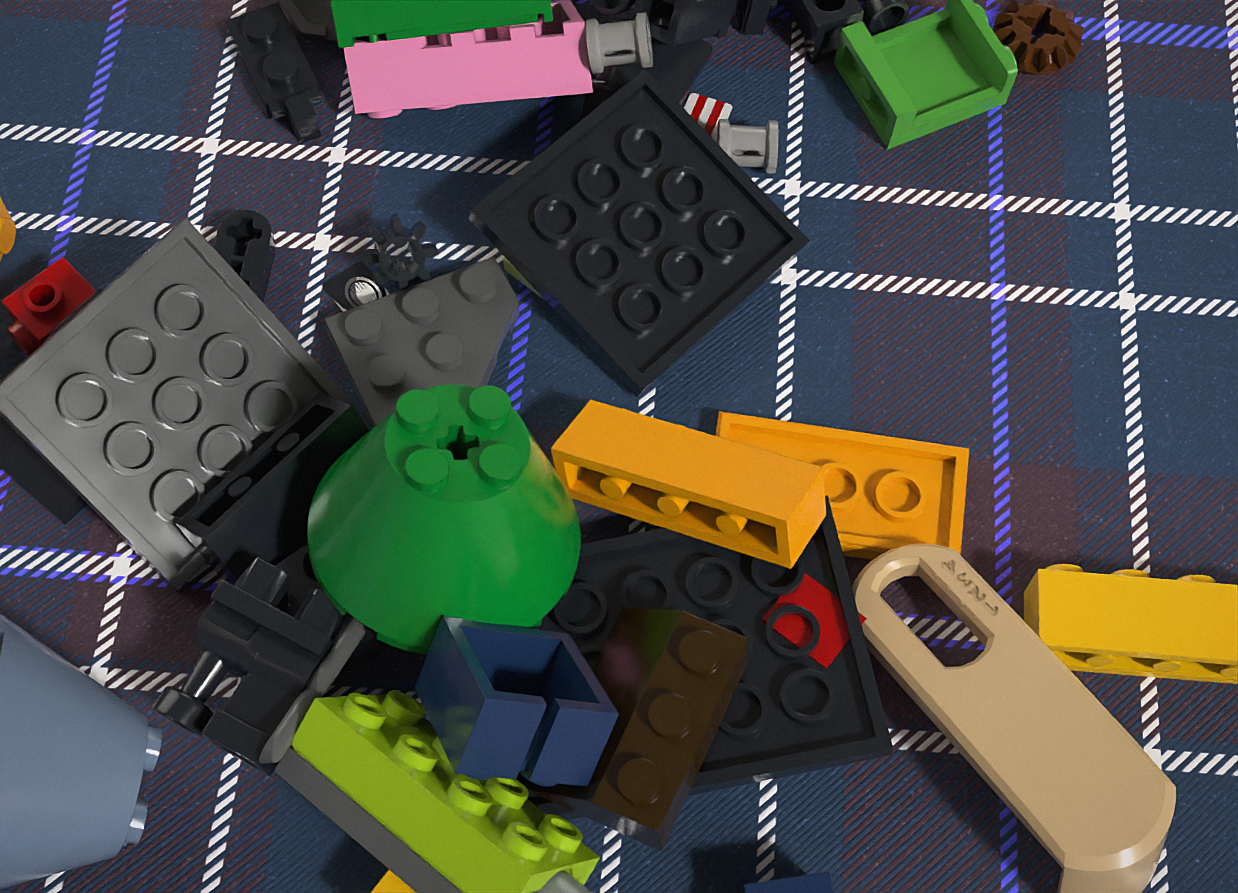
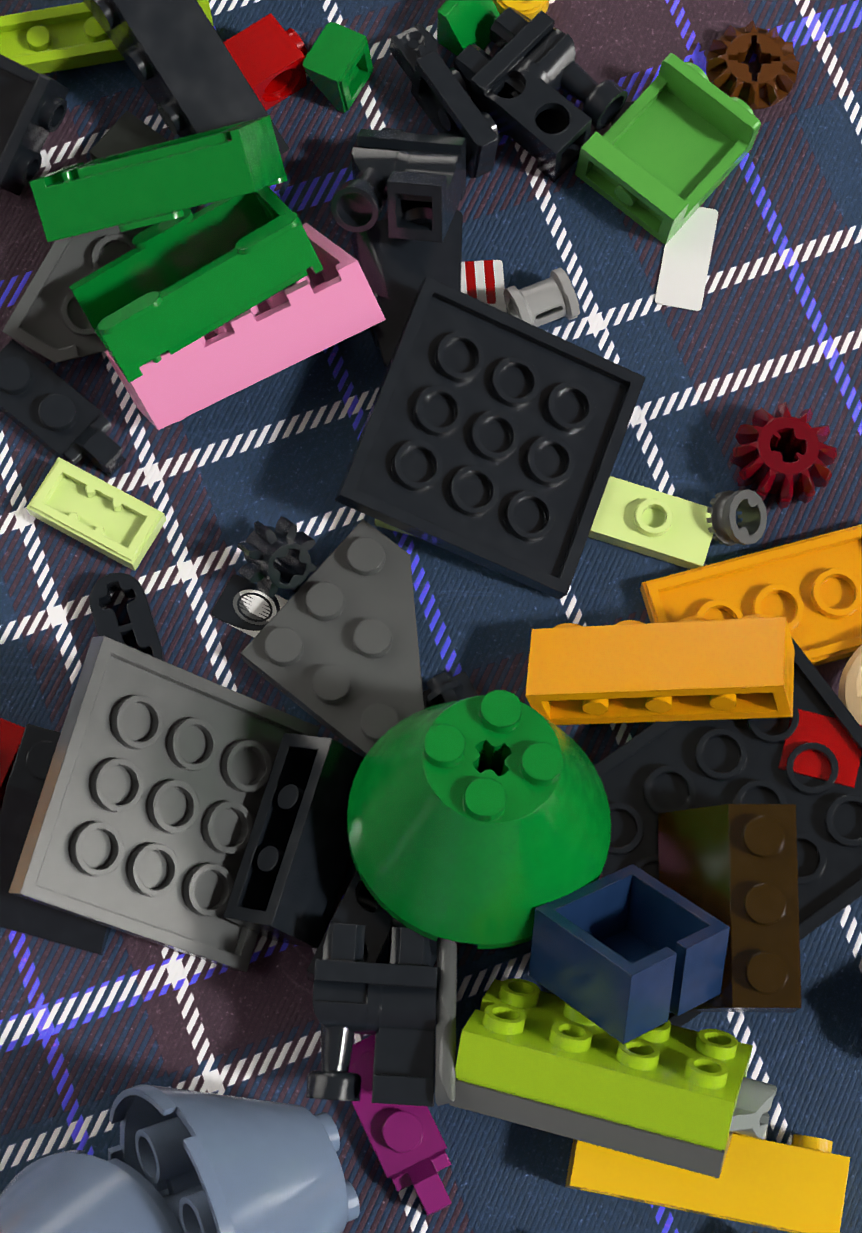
camera: 25 degrees left, 10 degrees up
light grey bush [586,12,653,74] -> none
none -> yellowish green plate [26,457,166,571]
none -> magenta hinge [349,1035,452,1216]
none -> yellowish green plate [588,476,714,570]
none -> white sticker [655,207,718,311]
none -> dark grey bush [706,489,767,546]
none -> dark red gear [730,401,837,510]

